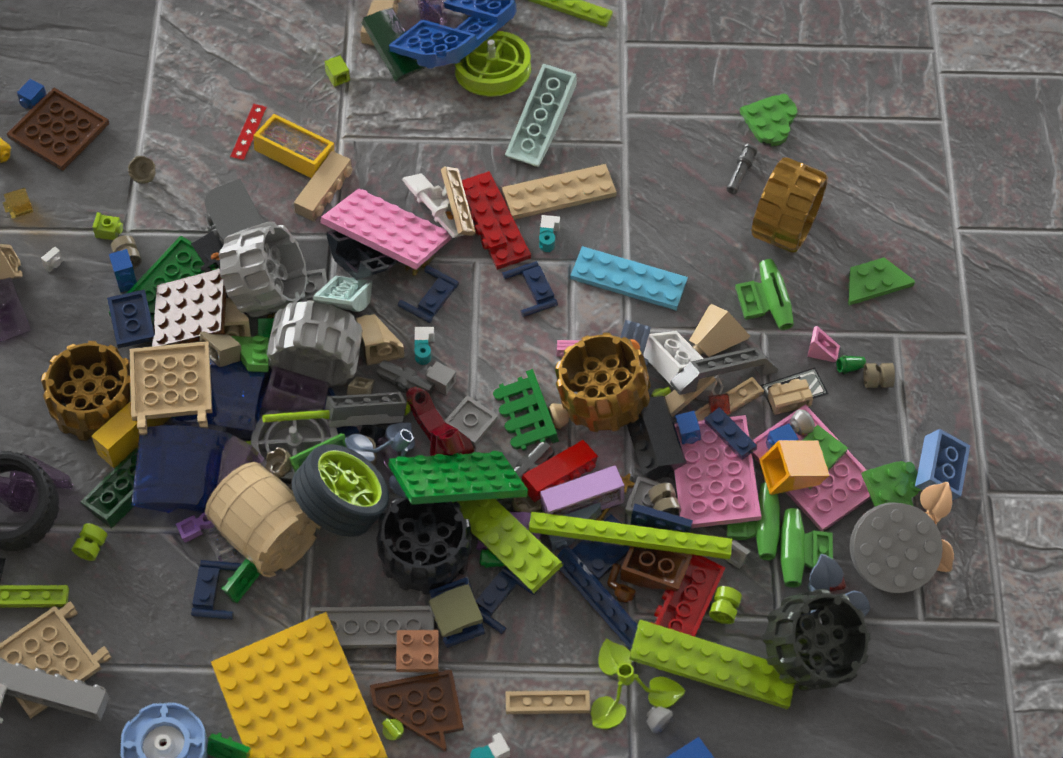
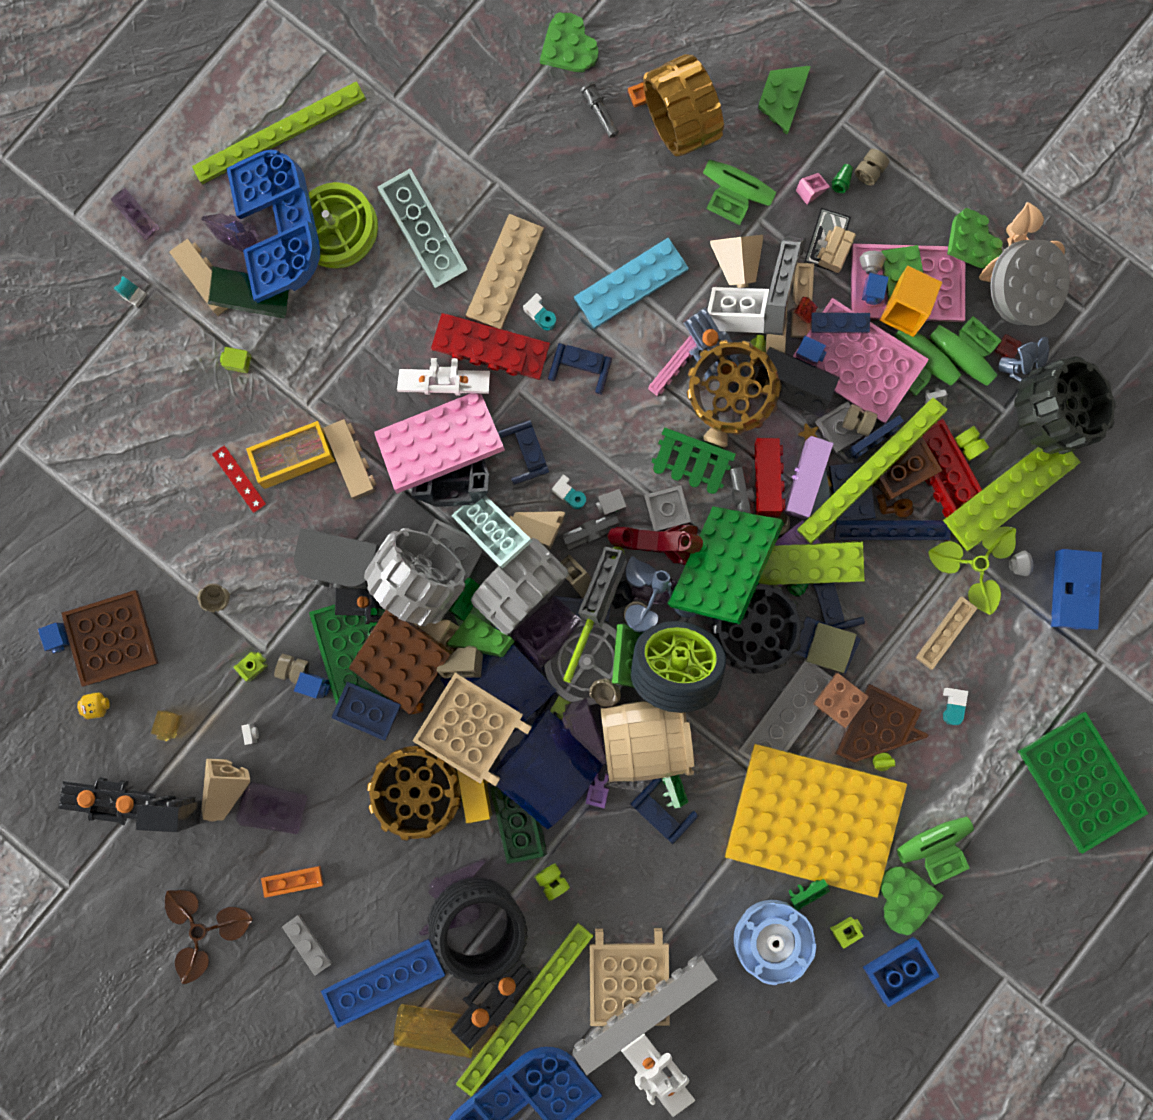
camera: 50 degrees left, 25 degrees up
tan tile [441,166,476,236] -> none
medium blue brick [915,429,970,500] -> none

